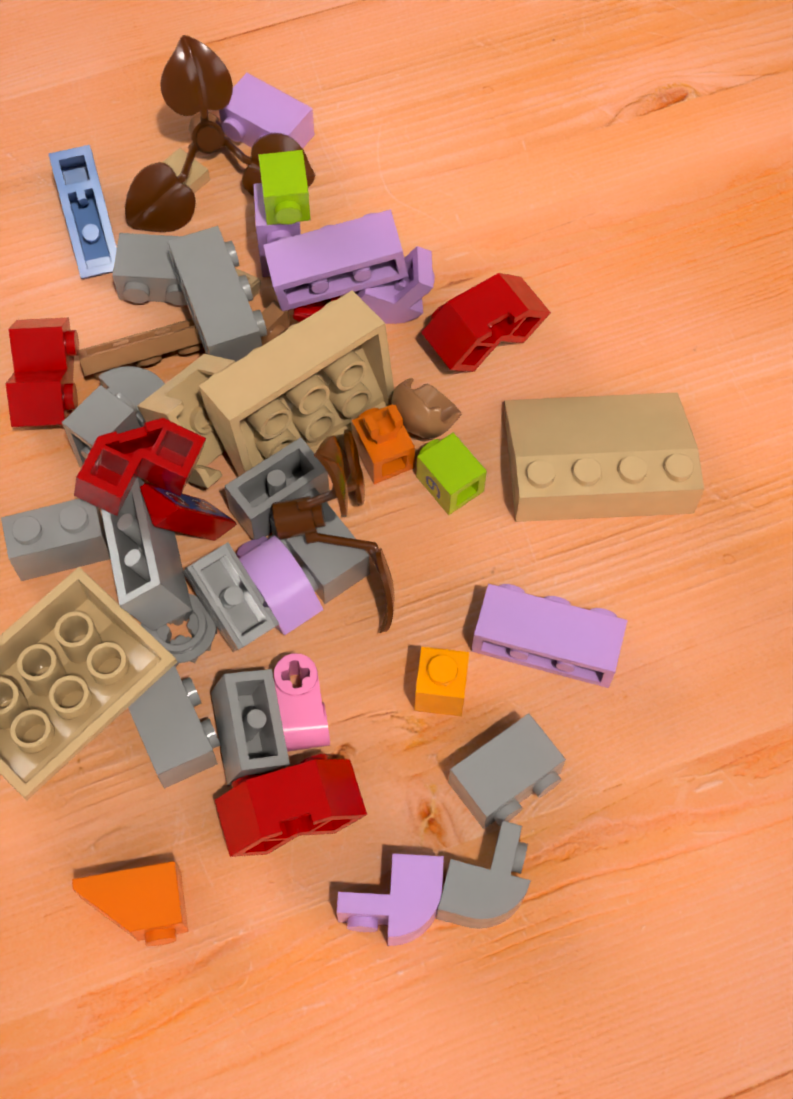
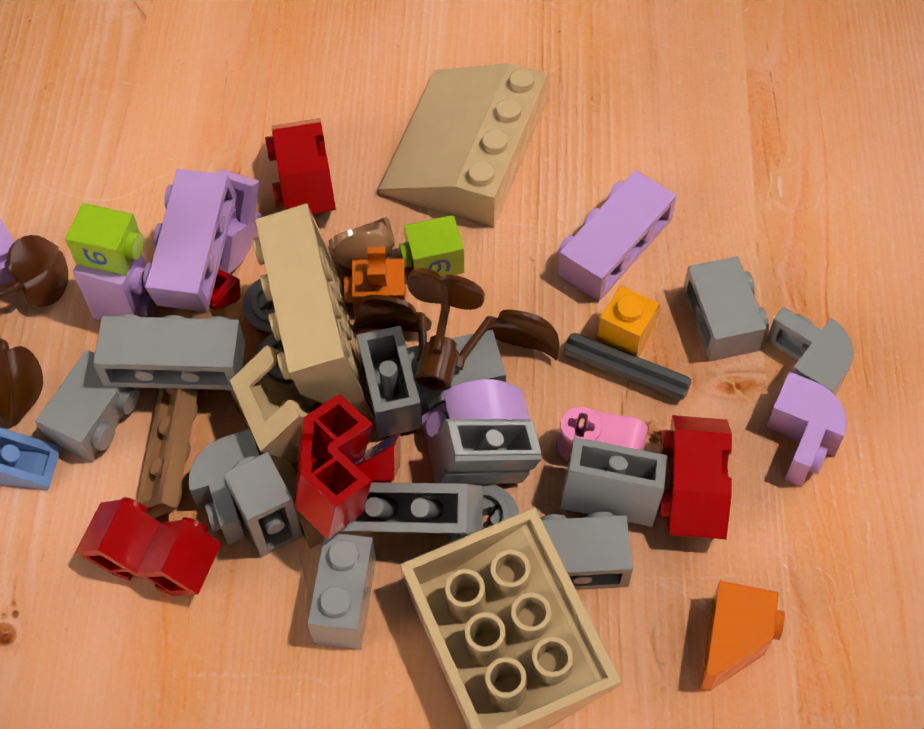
camera: 65 degrees left, 5 degrees down
none -> dark grey axle [564,333,691,400]

